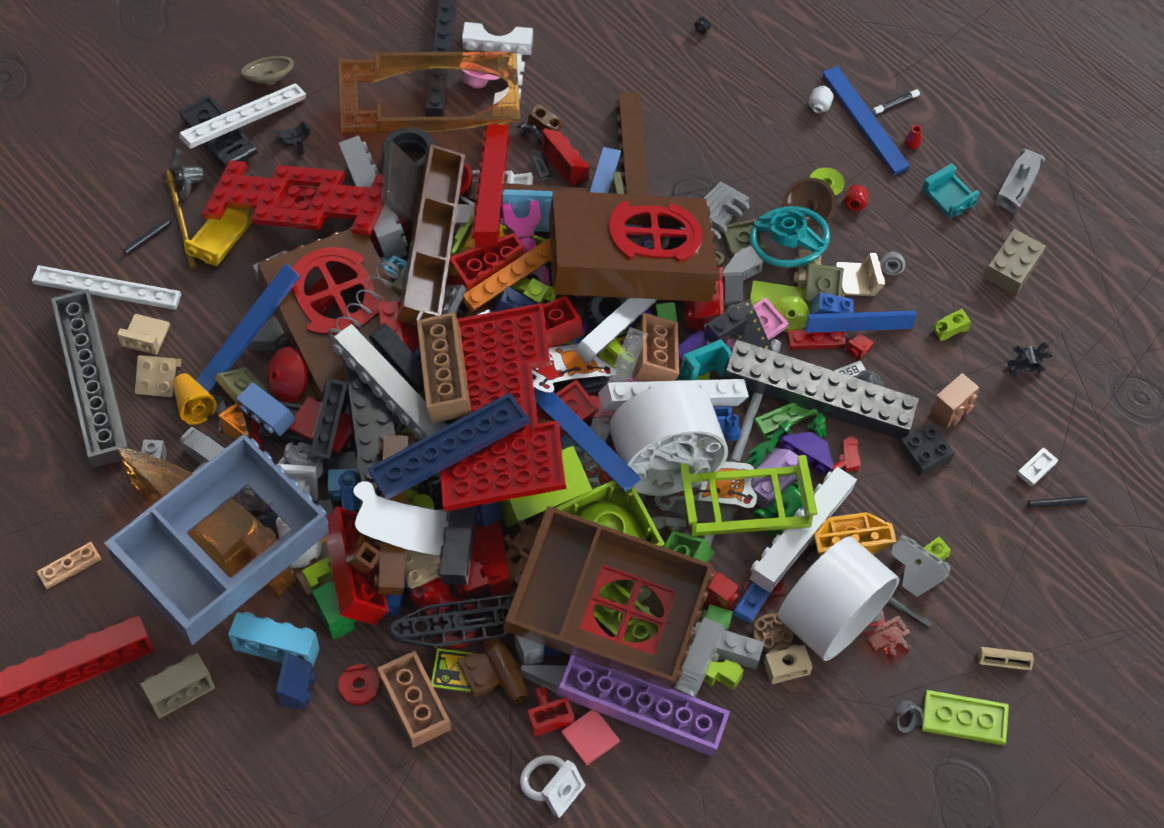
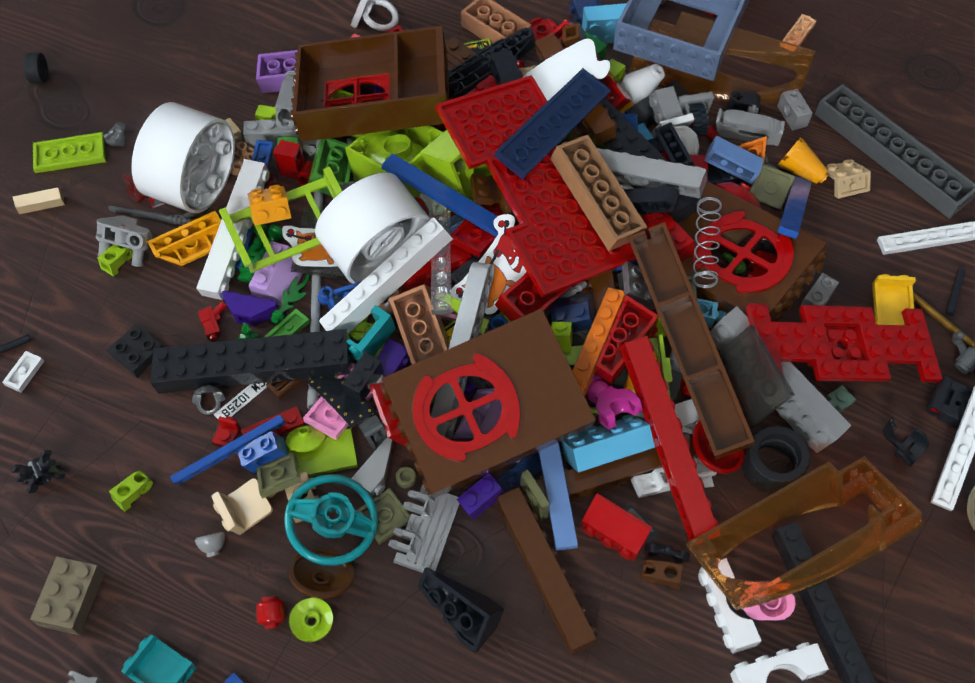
camera: 160 degrees right, 0 degrees up
tan bracket [117,314,170,355] -> none
nougat brick [930,373,980,429] -> none
none -> light orange bracket [247,185,291,226]
none -> black wedge [418,567,504,653]

